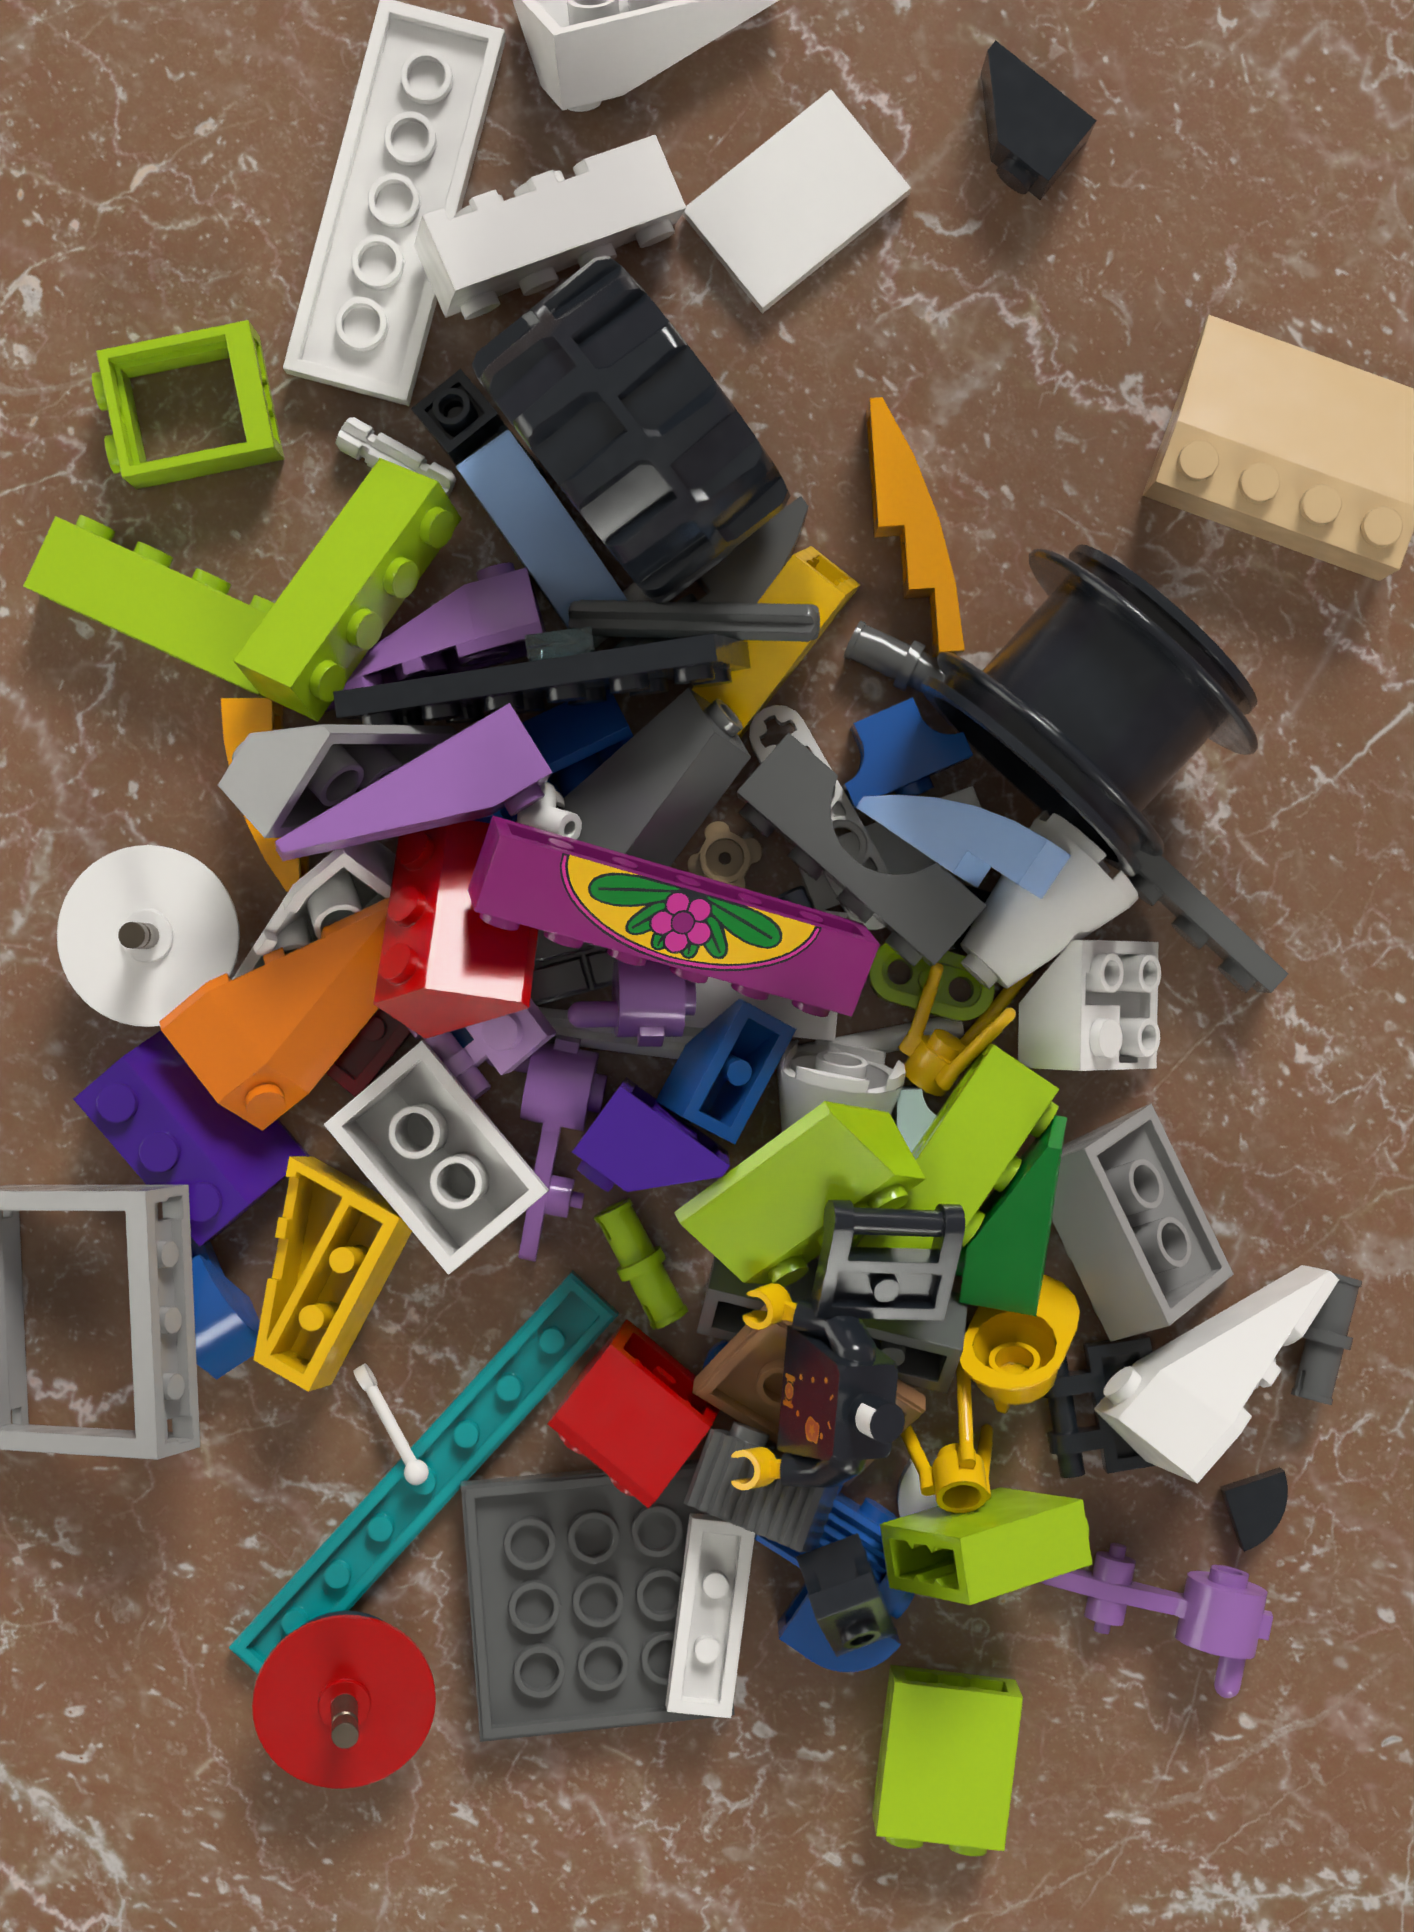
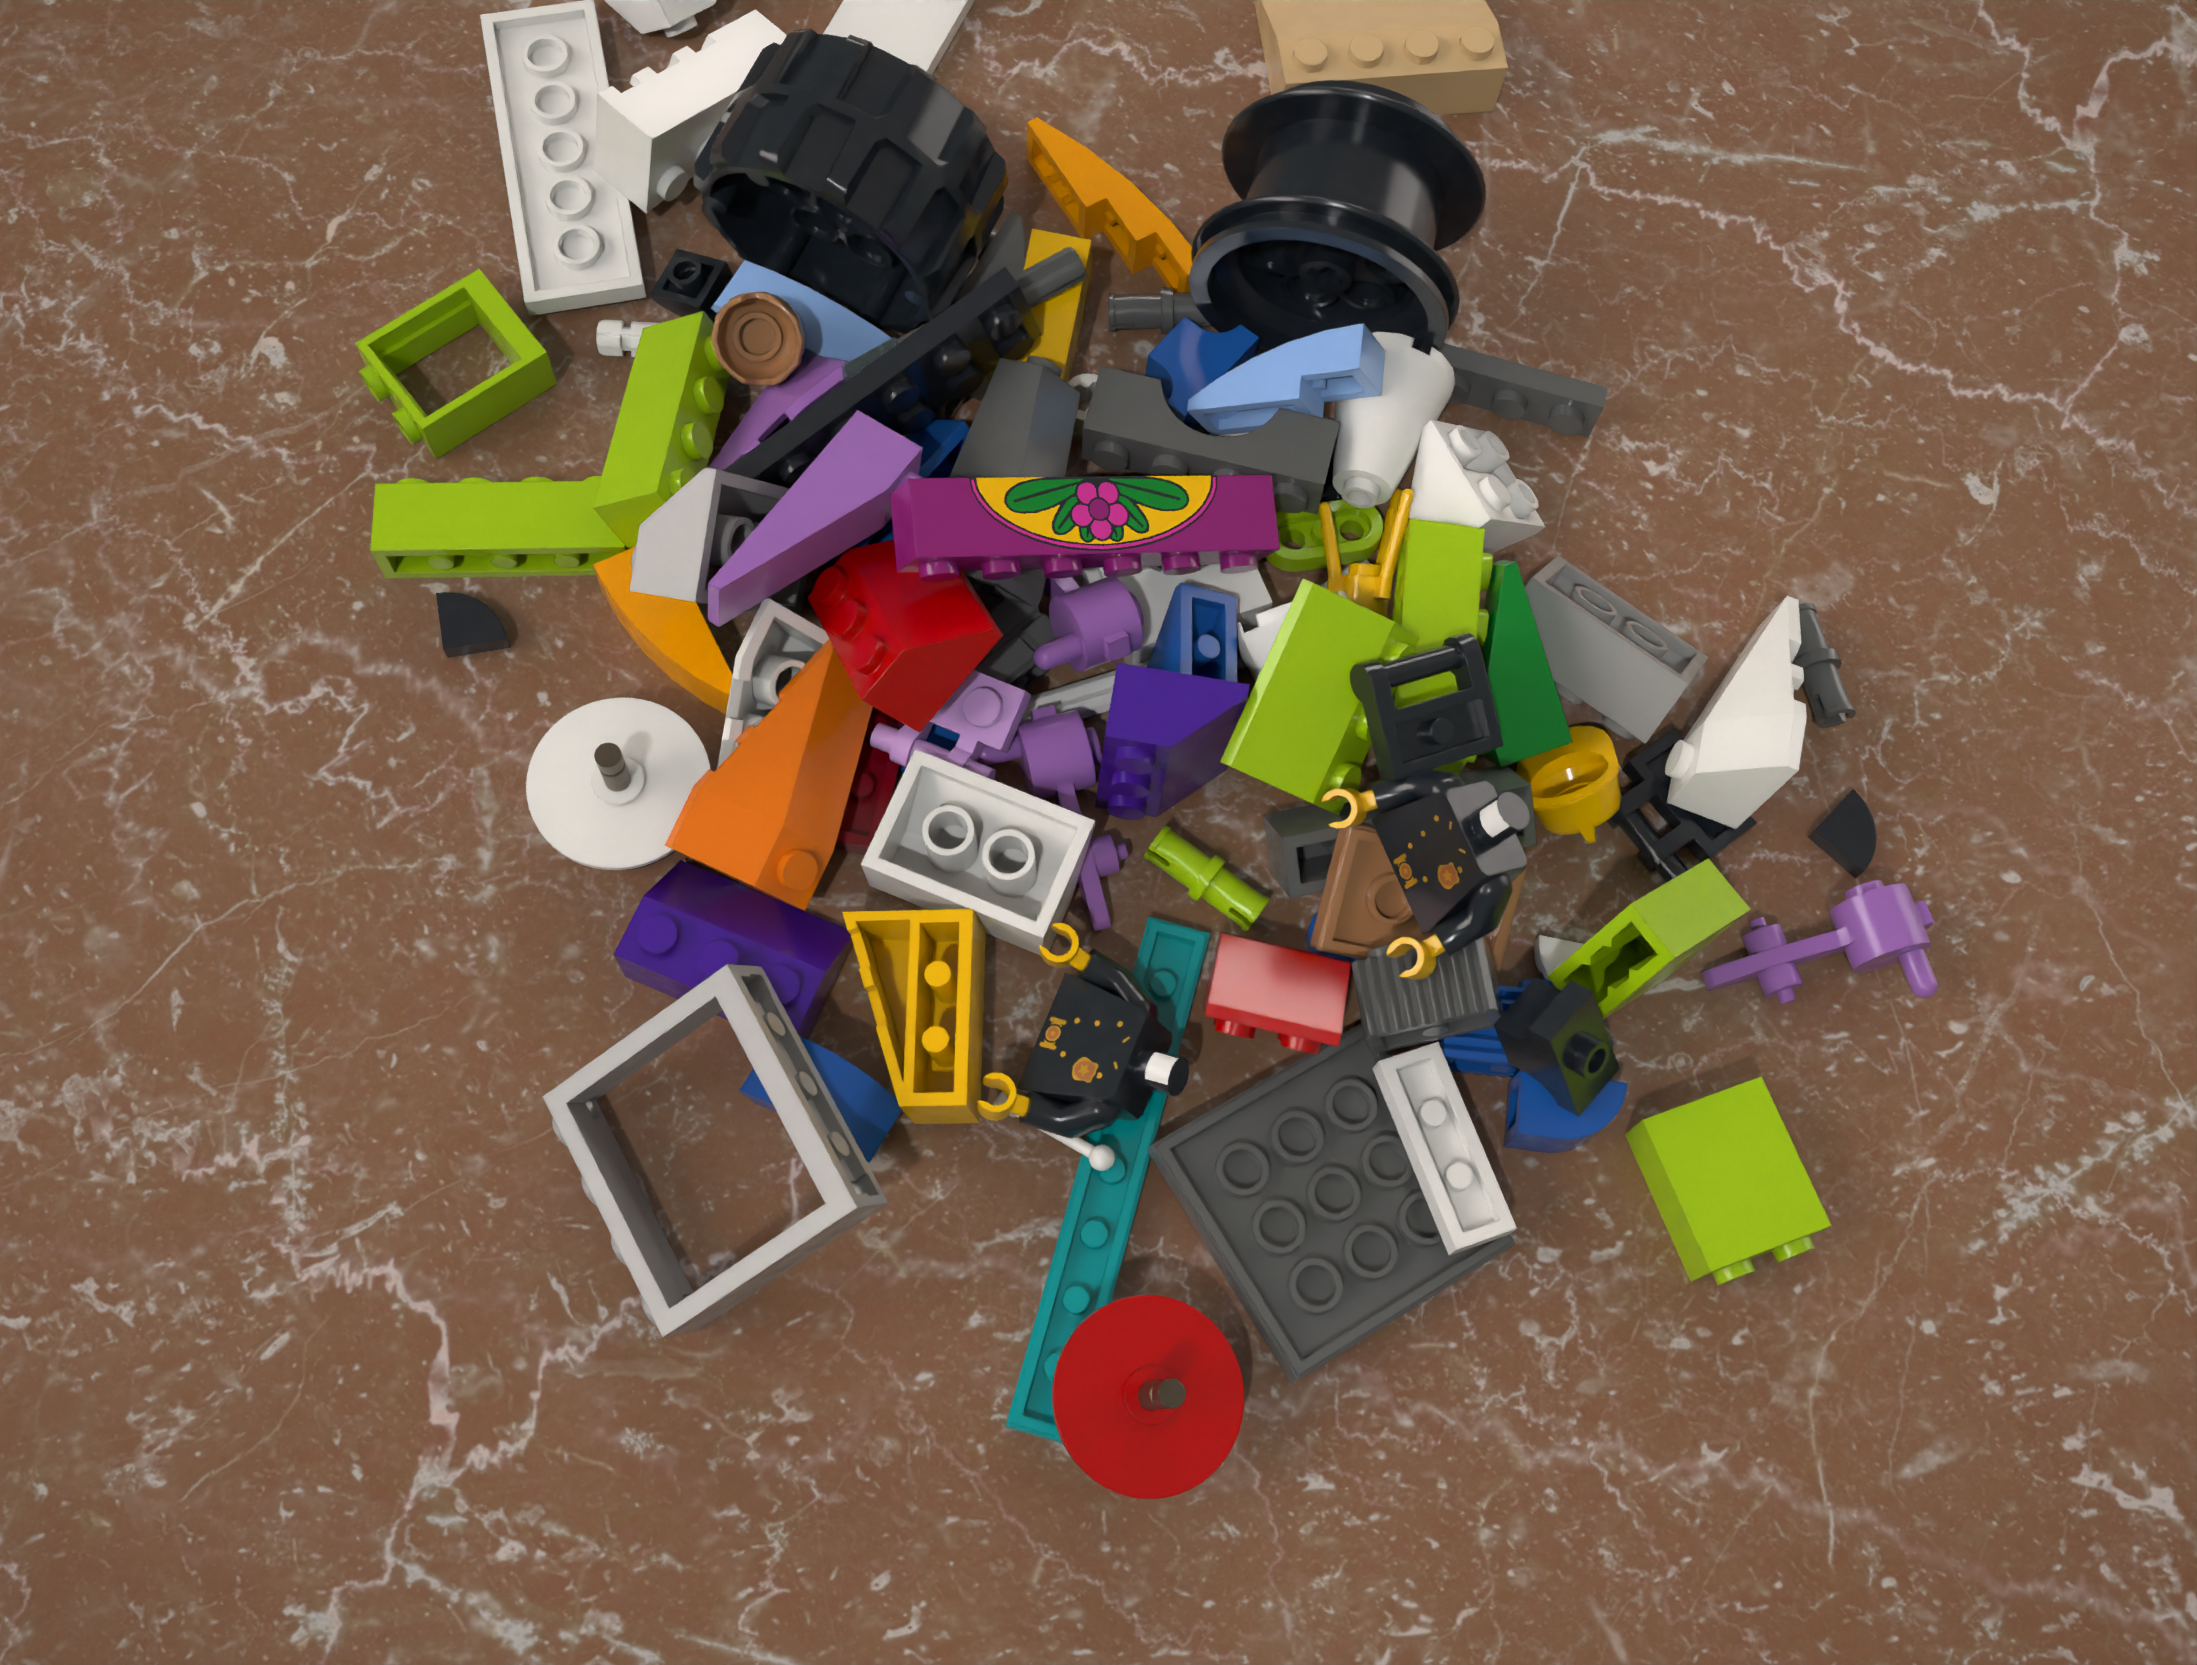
camera: 35 degrees left, 20 degrees down
yellow plant [900,1362,993,1513] -> none
none -> black tile [436,592,510,658]
none -> medium nougat hair [711,292,807,386]
none -> black torso [977,923,1189,1139]

